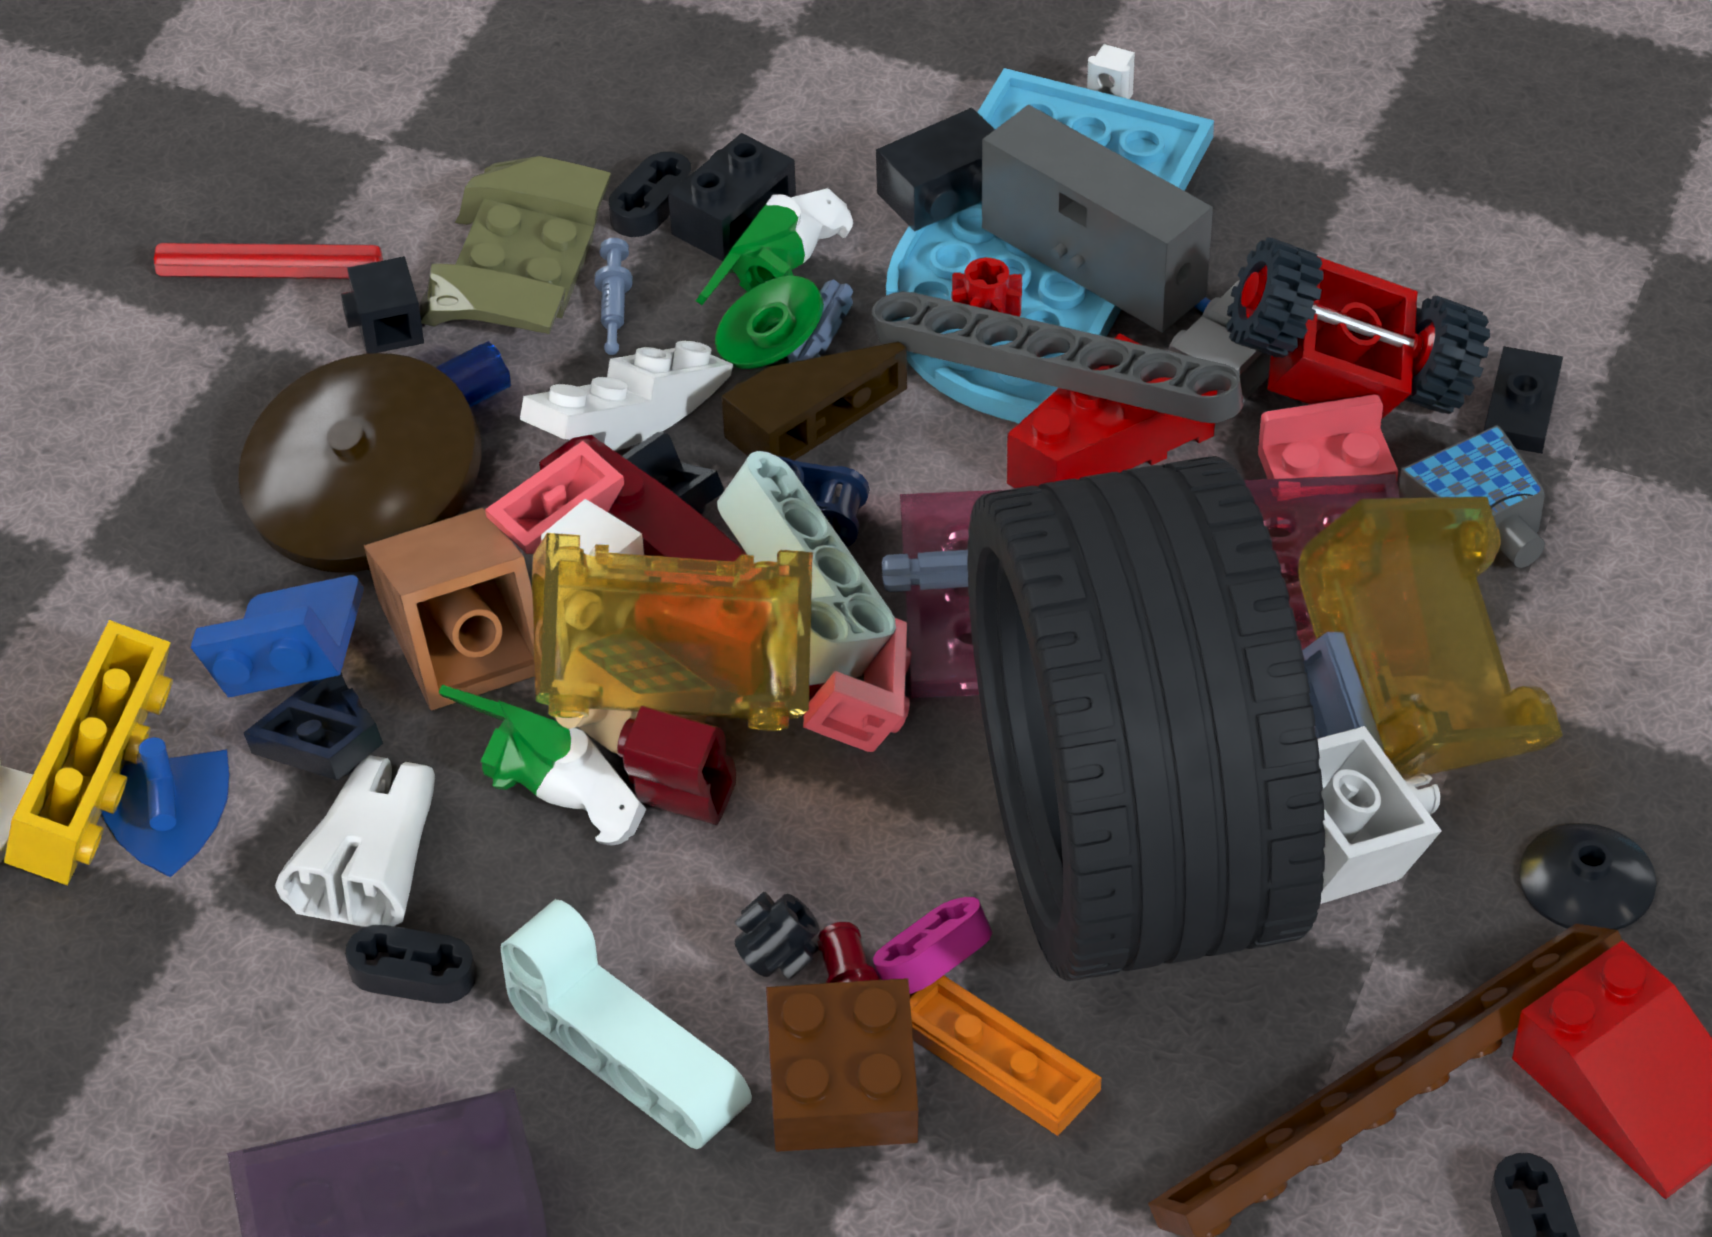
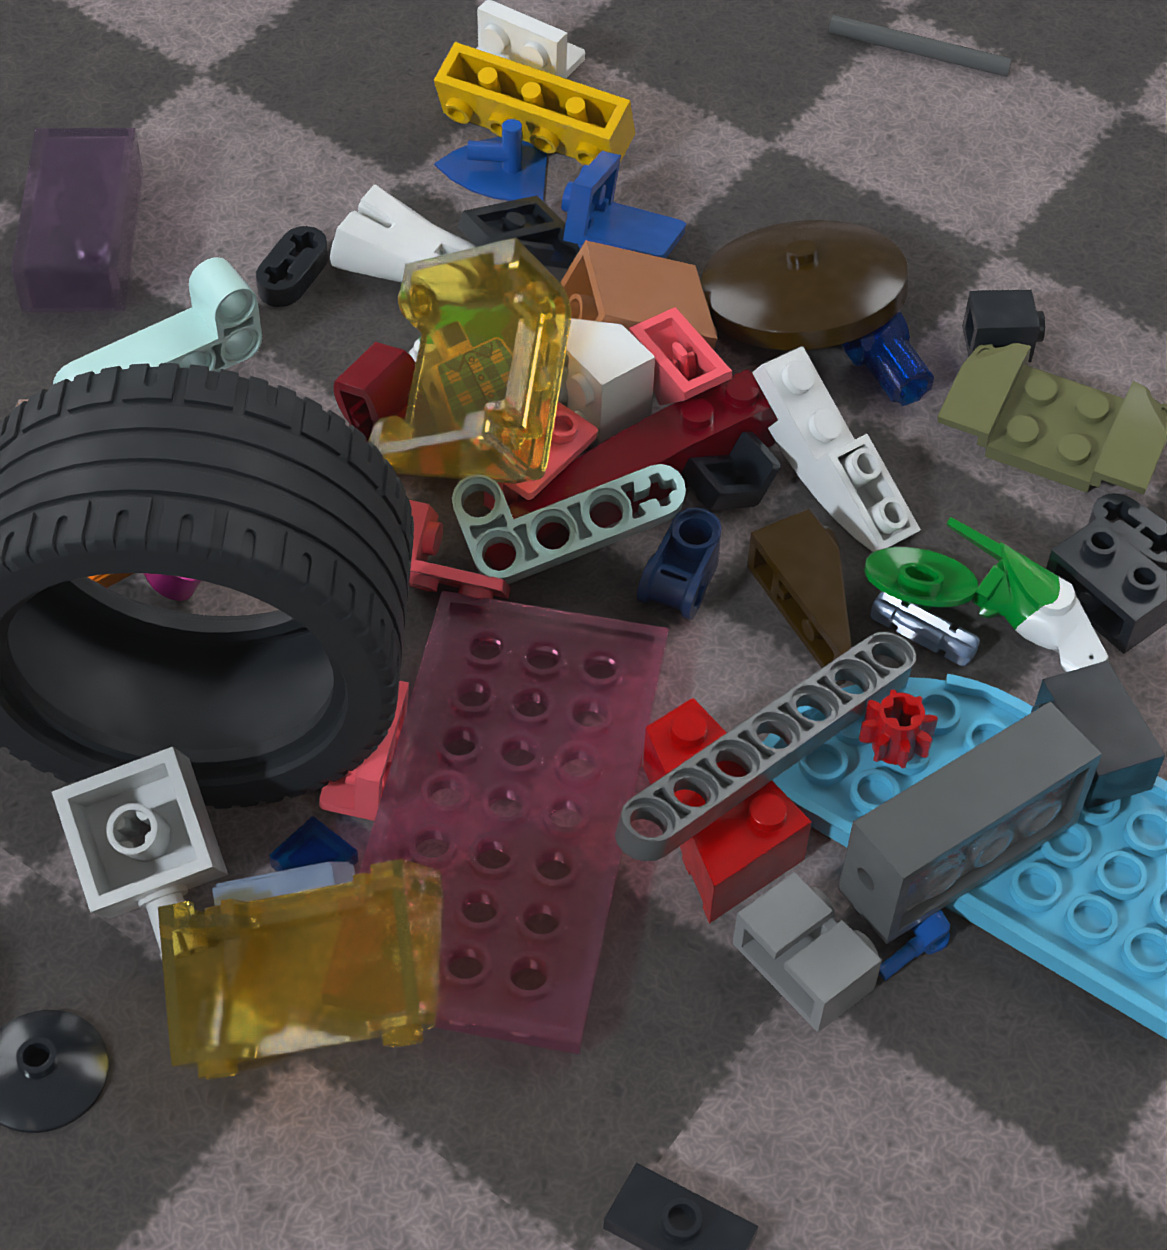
camera: 100 degrees right, 5 degrees up
axle [154,242,383,279] -> none
sand blue piece [595,238,633,355] -> none
sand blue axle [882,550,968,592] -> none
brick [1226,237,1490,420] -> none
coral bracket [1258,395,1398,505] -> none
torso [1396,425,1545,568] -> none

